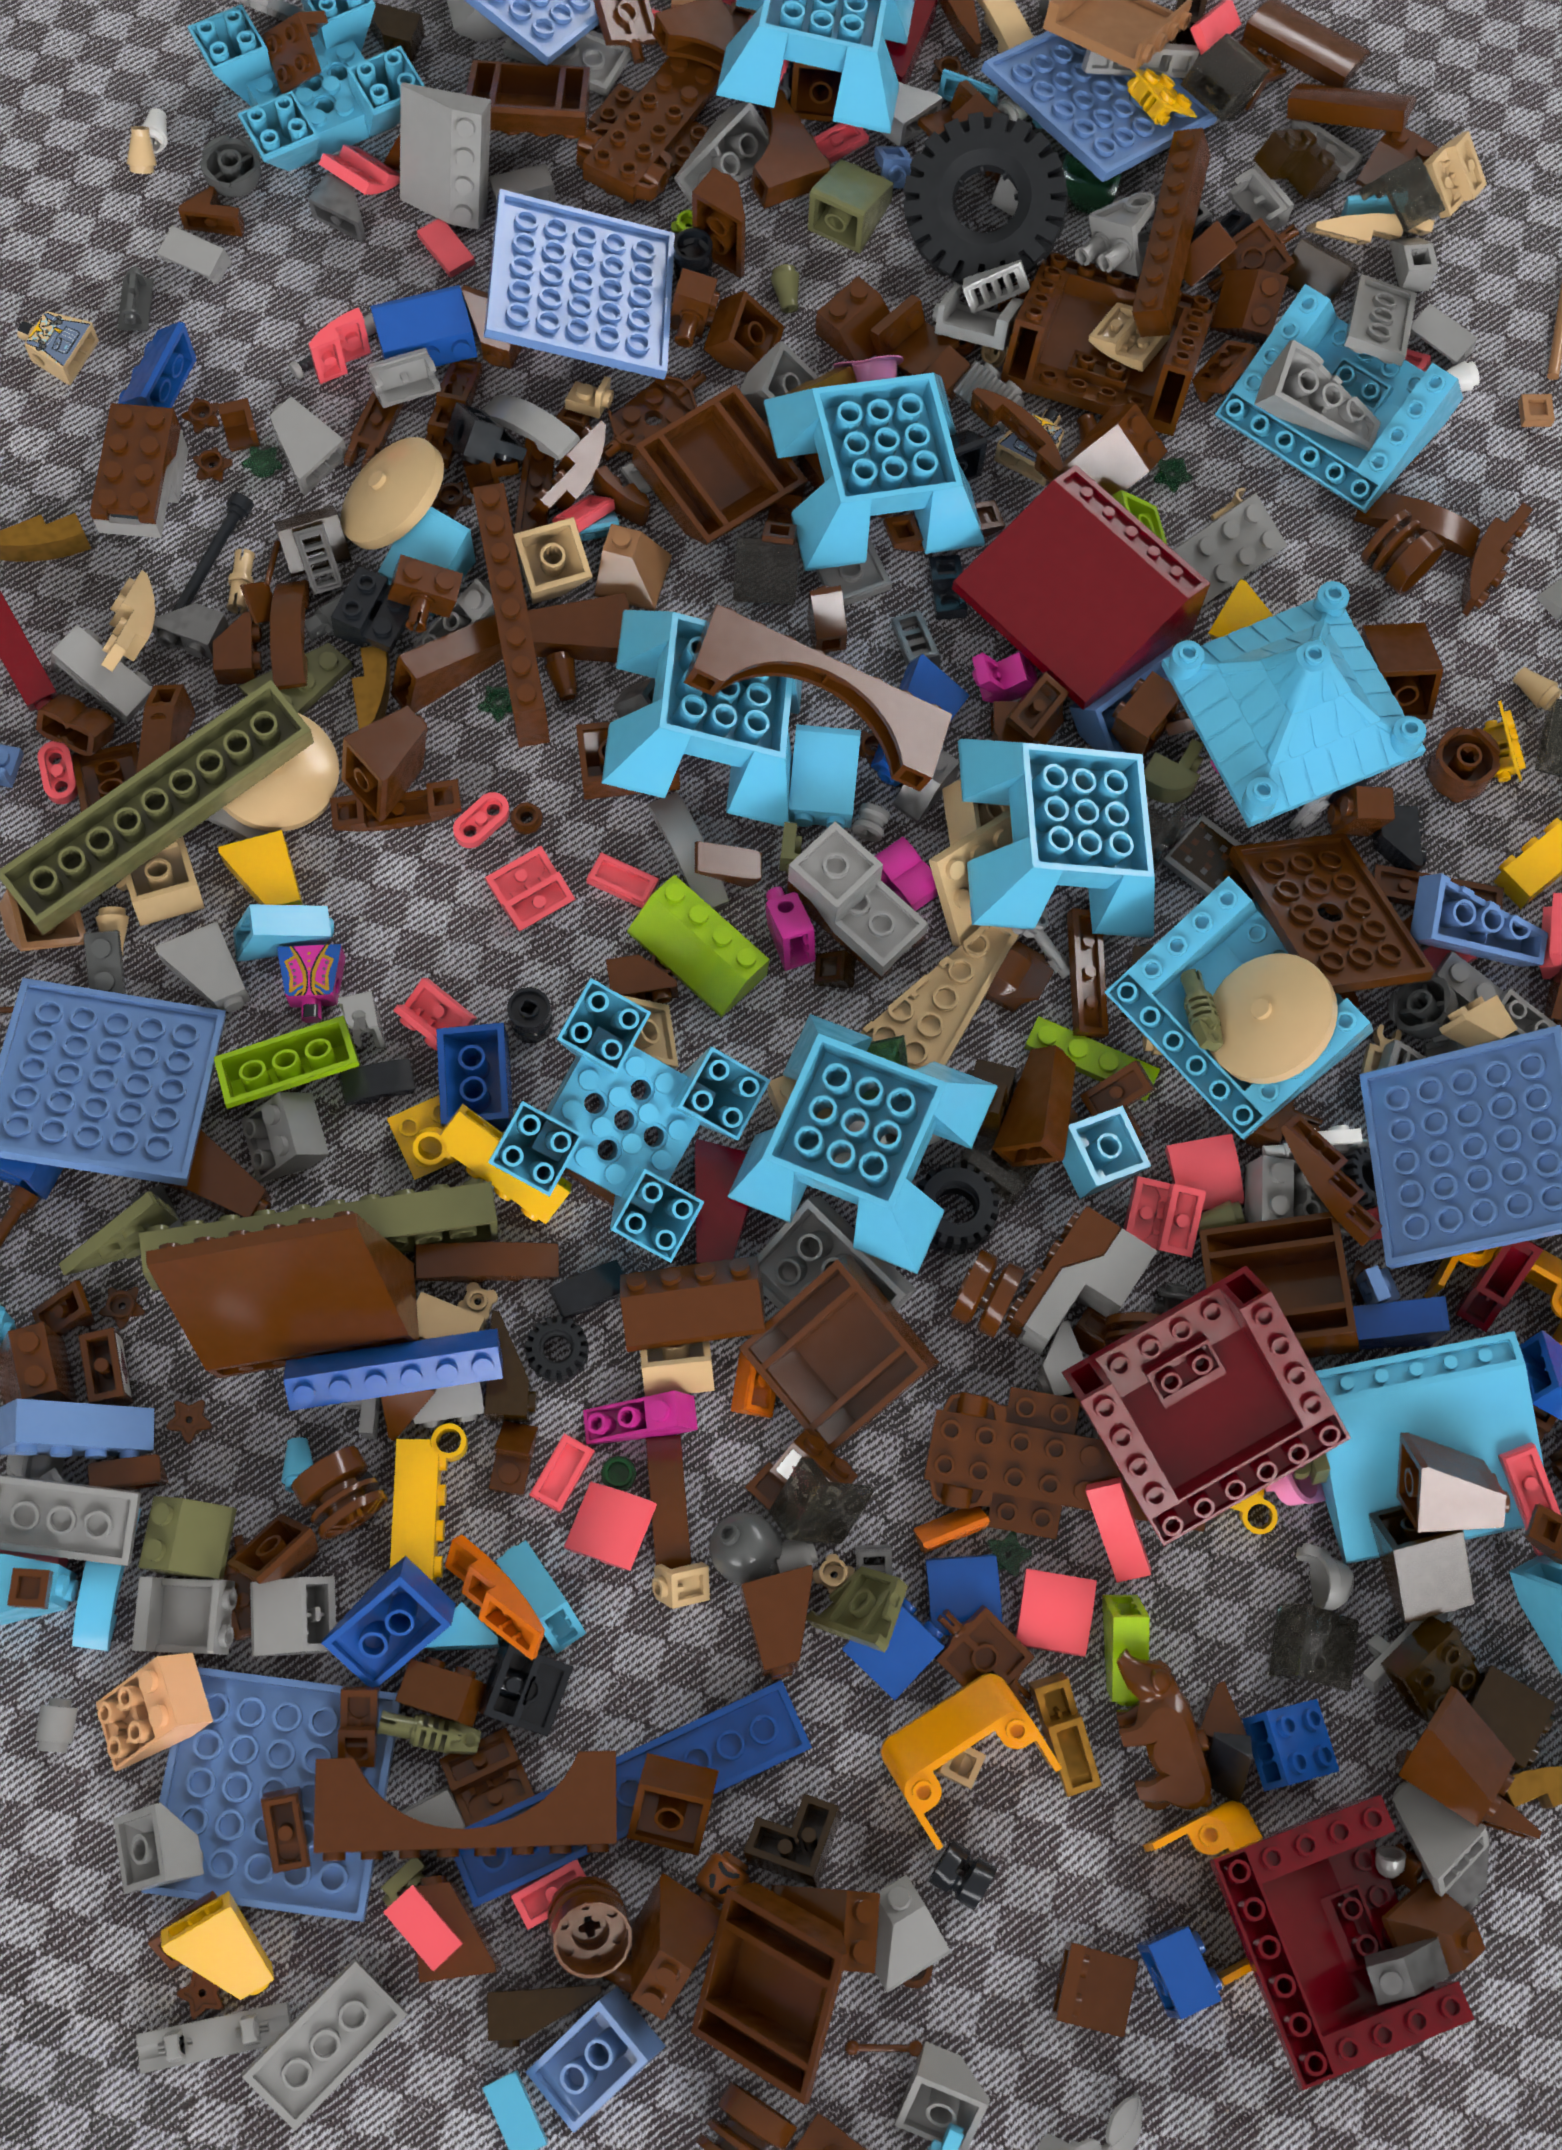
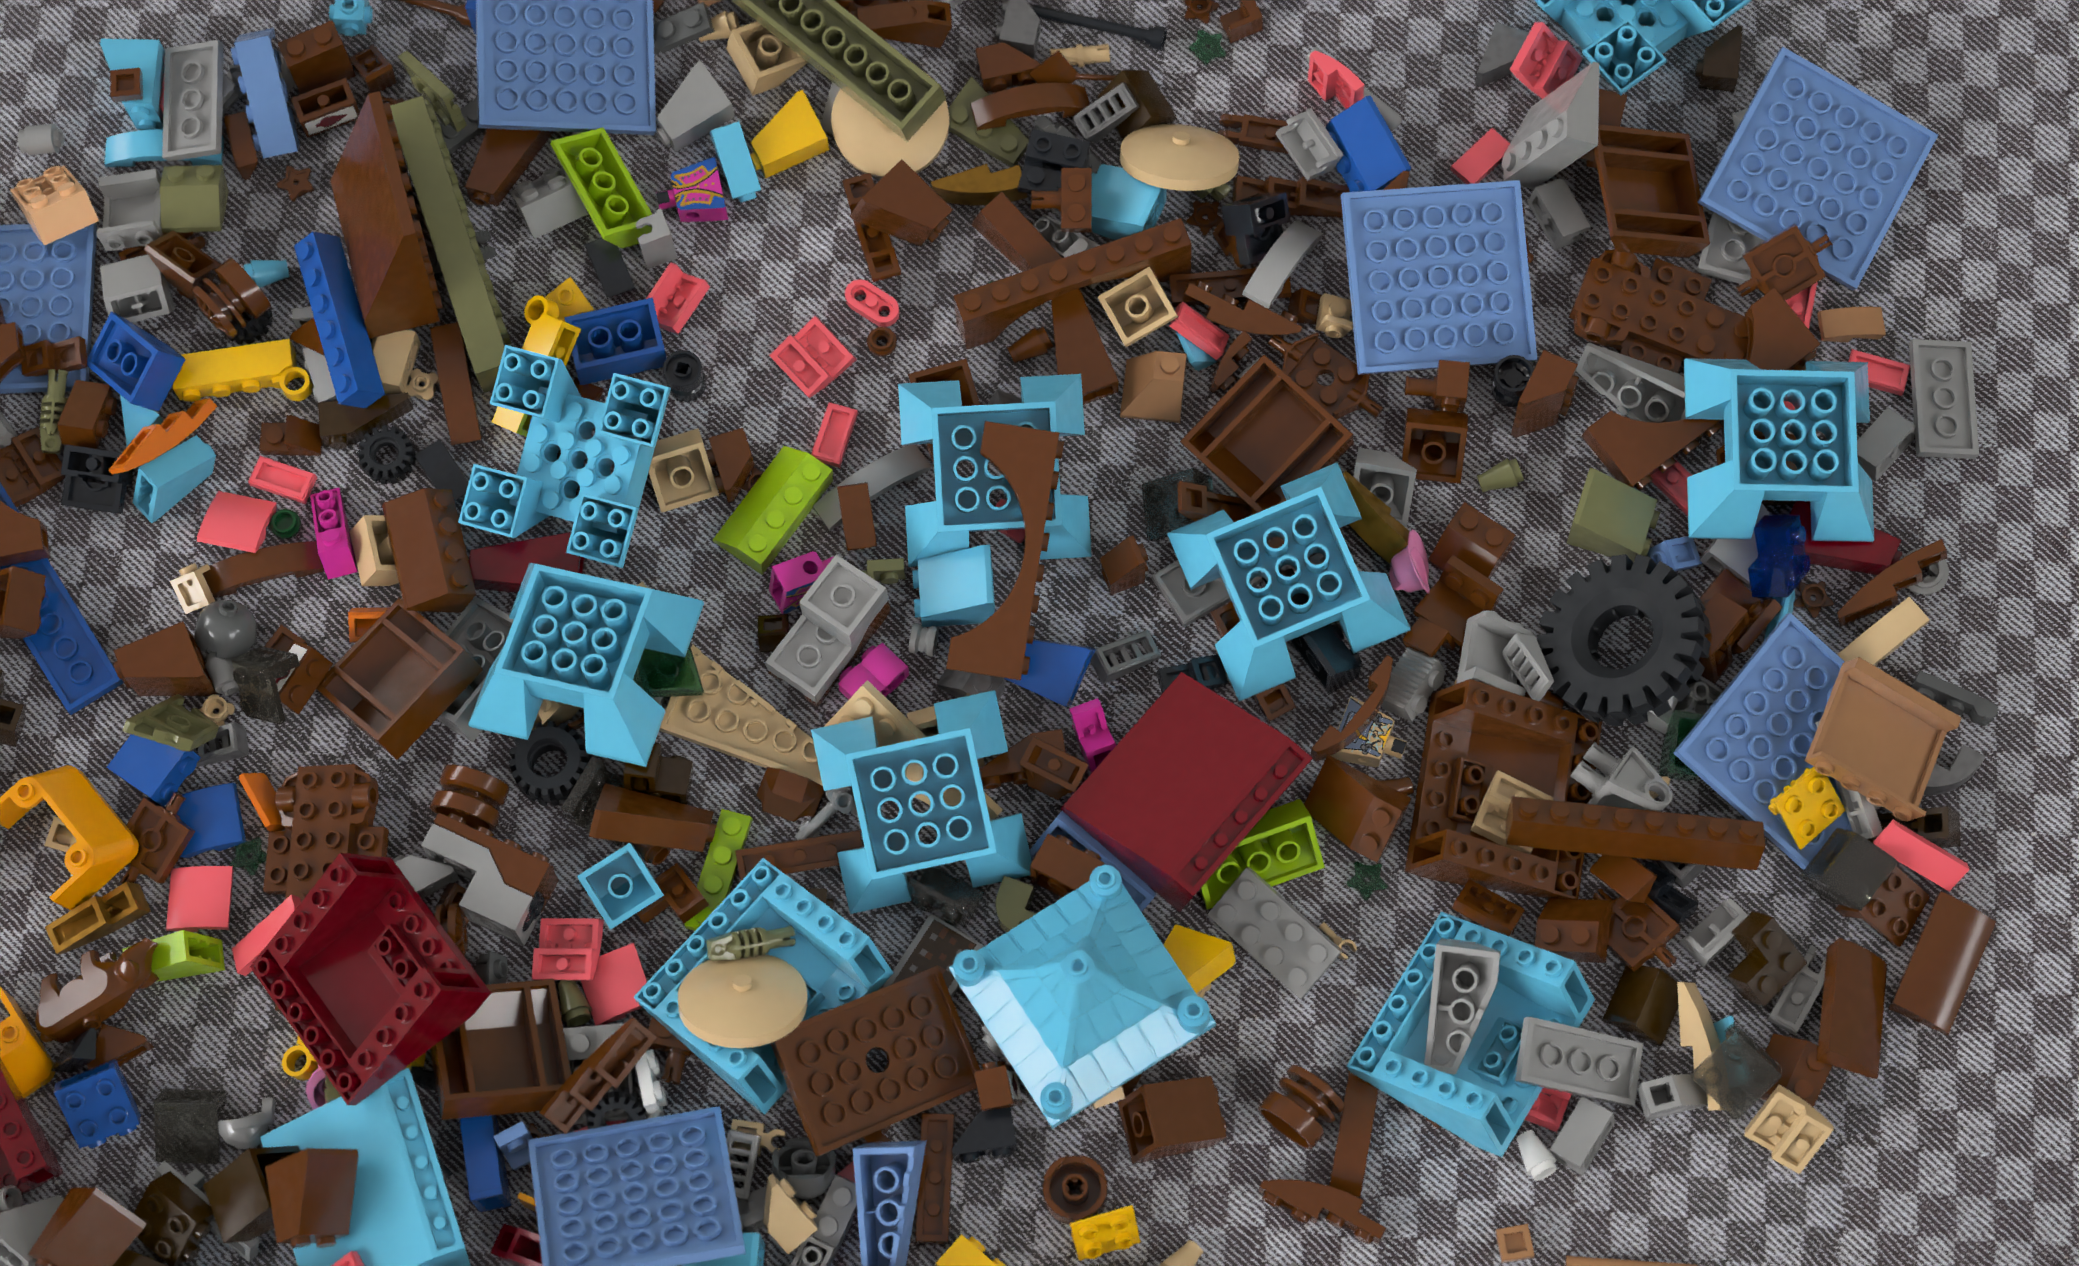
camera: 90 degrees right, 0 degrees up
light grey slope [269,396,347,495] -> none
none -> clear blue brick [1748,515,1810,597]

